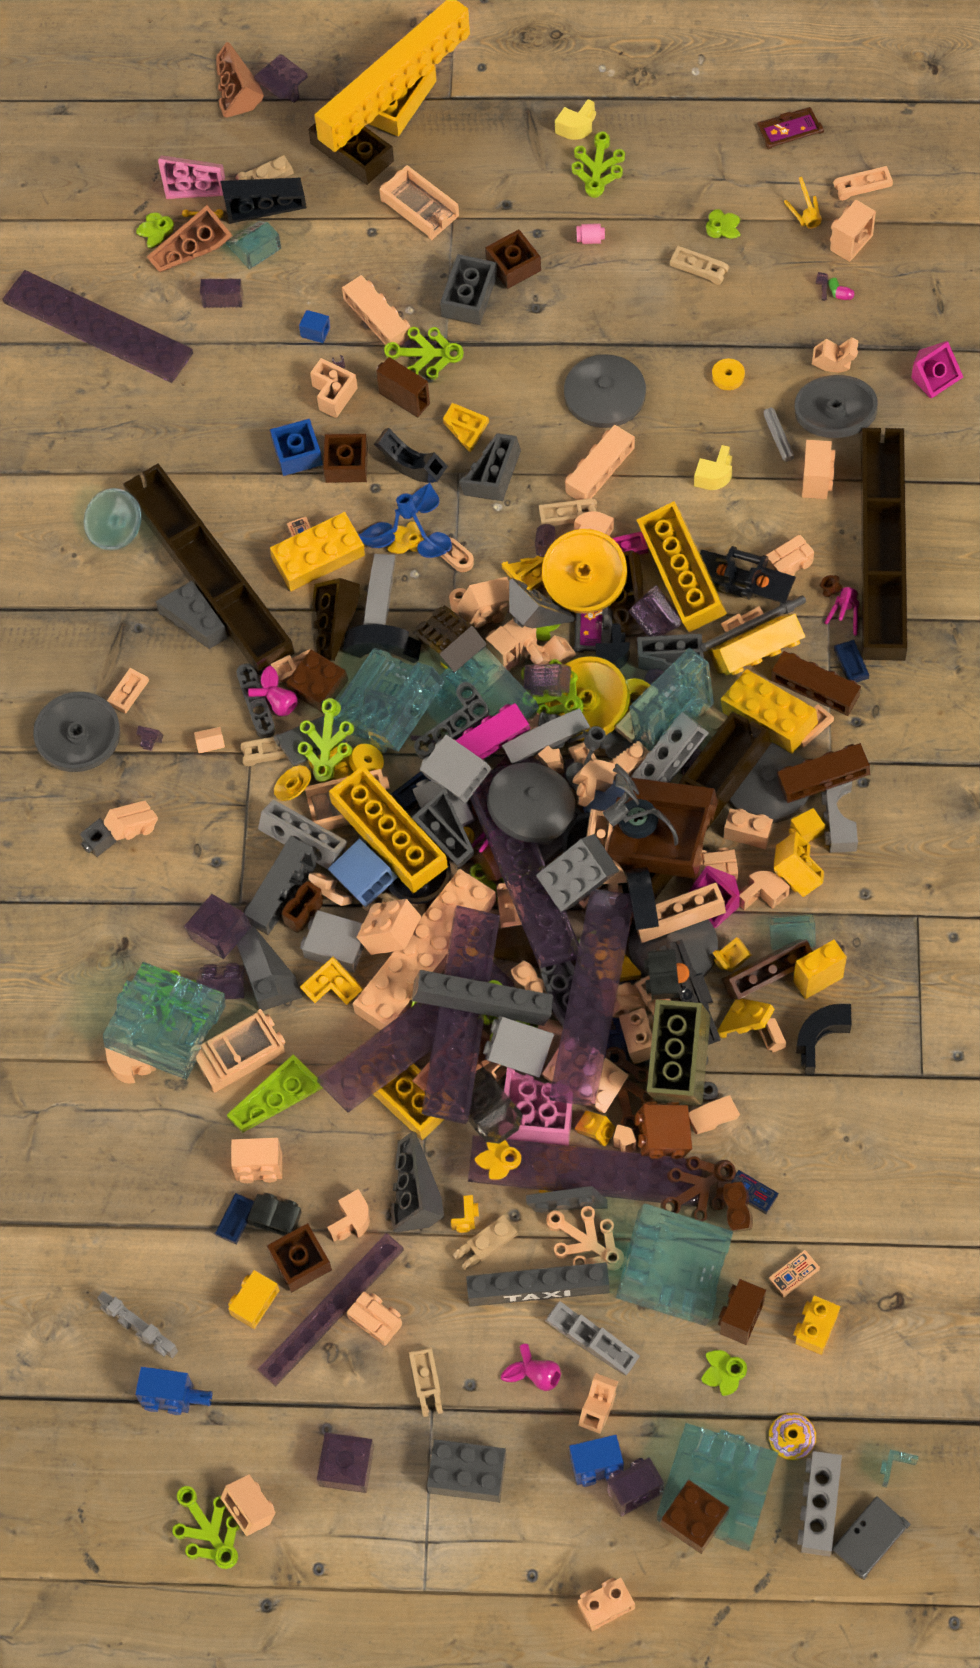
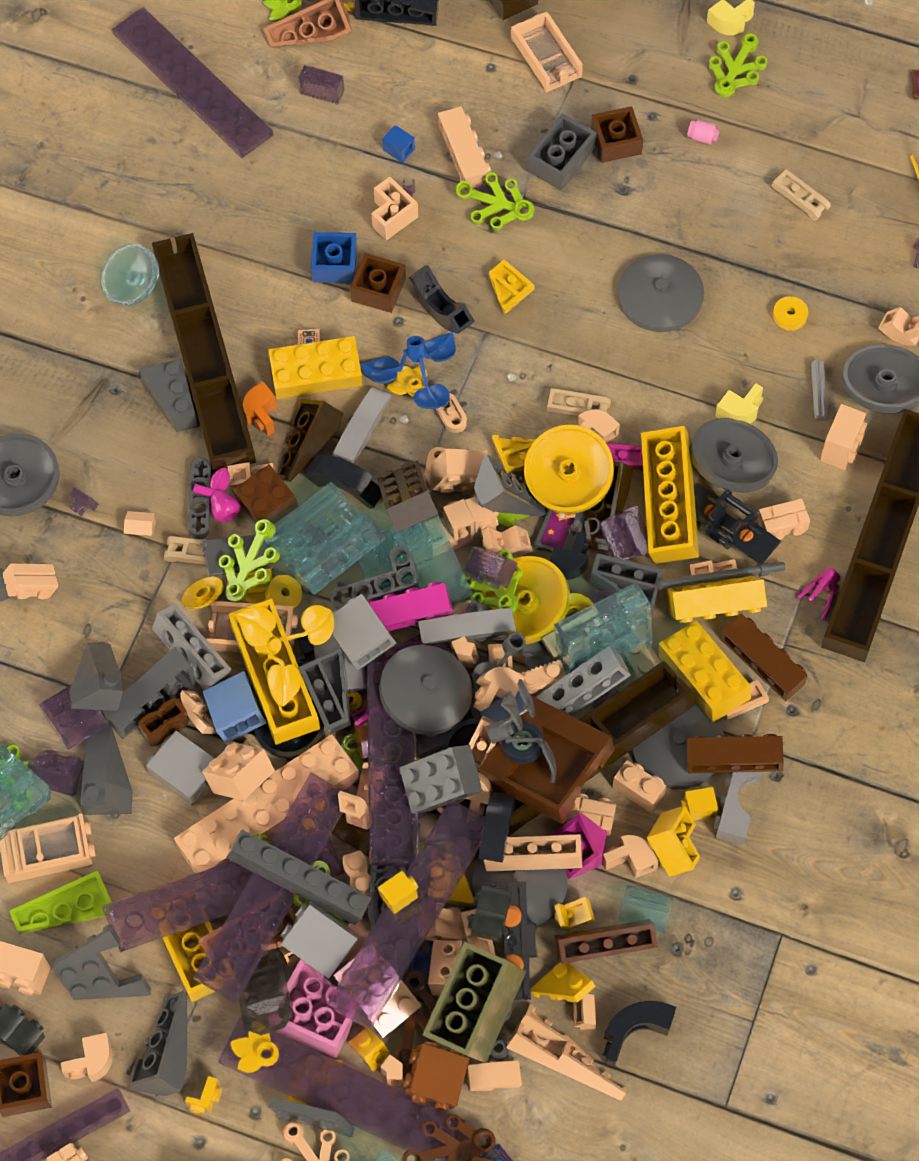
camera: 15 degrees right, 0 degrees up
light nougat plate [107,668,149,714] -> none
clear light blue slope [226,221,281,269] -> none
yellow plate [300,956,364,1005] -> none
reddish brown brick [376,357,430,418] -> none
tan hinge [453,1215,518,1271] -> none
dark grey wedge [459,433,521,501] -> none
beam [535,524,556,557] -> none
light nougat brick [565,425,635,500] -> none
lime plate [706,209,741,239] -> none
yellow brick [793,939,847,1000] -> none
reddish brown plate [820,575,843,597] -> none
dark blue tile [834,640,870,683] -> none
none -> dark grey wing [52,924,151,1000]
none -> dark grey wedge [69,642,123,711]
none -> yellow plant [235,605,334,706]
none -> orange brick [243,382,277,436]
none -> light nougat slope [338,791,372,830]
none -> yellow brick [378,871,418,914]
none -> light nougat wedge [506,1003,627,1100]
none -> dark grey dish [690,418,778,493]

